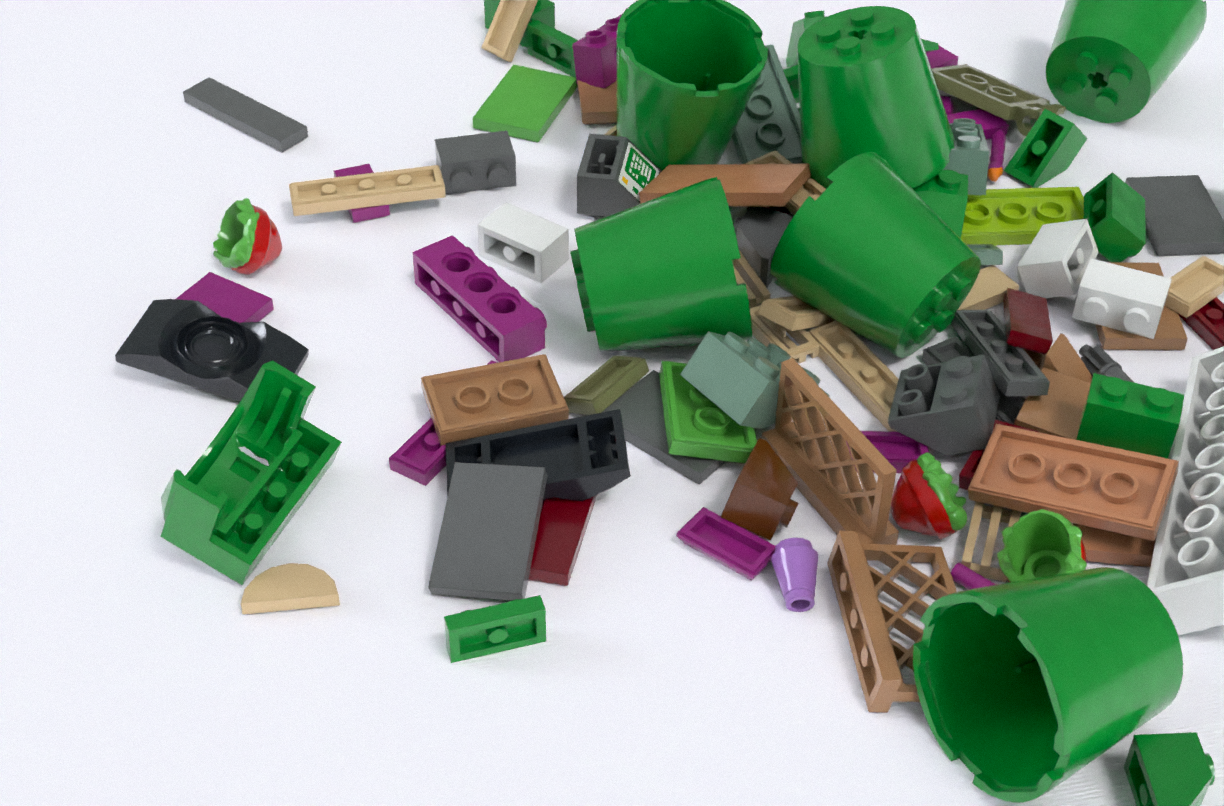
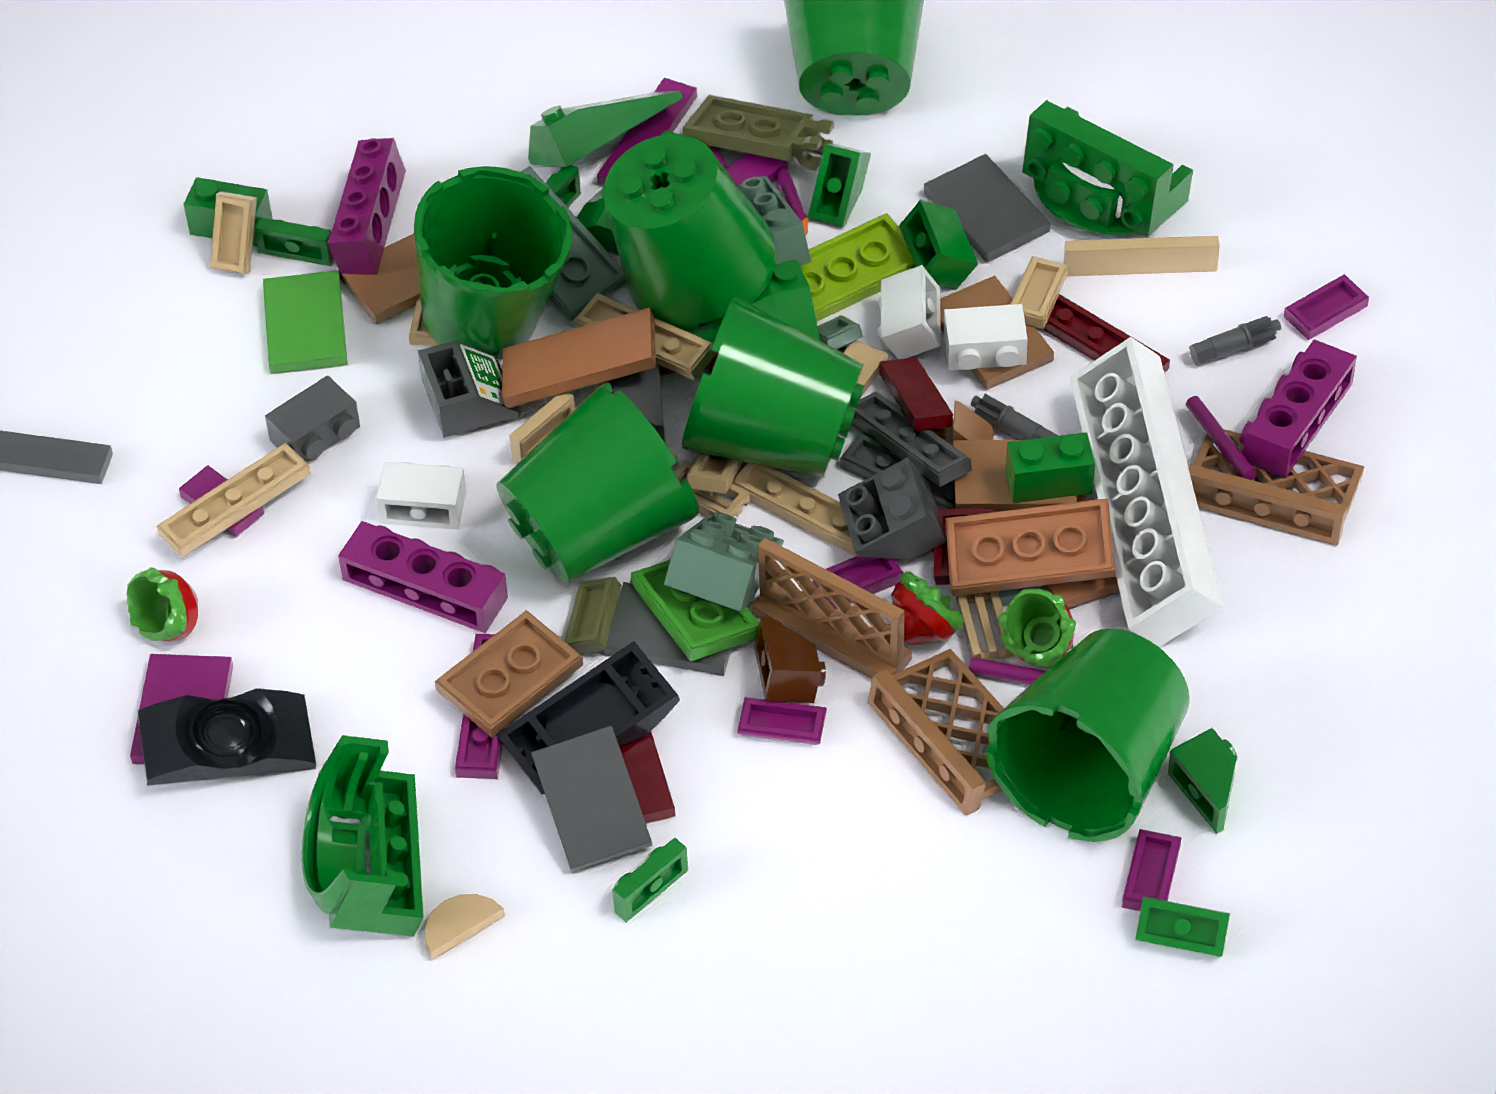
camera: 25 degrees left, 10 degrees up
medium lavender cone [771,538,818,612] -> none

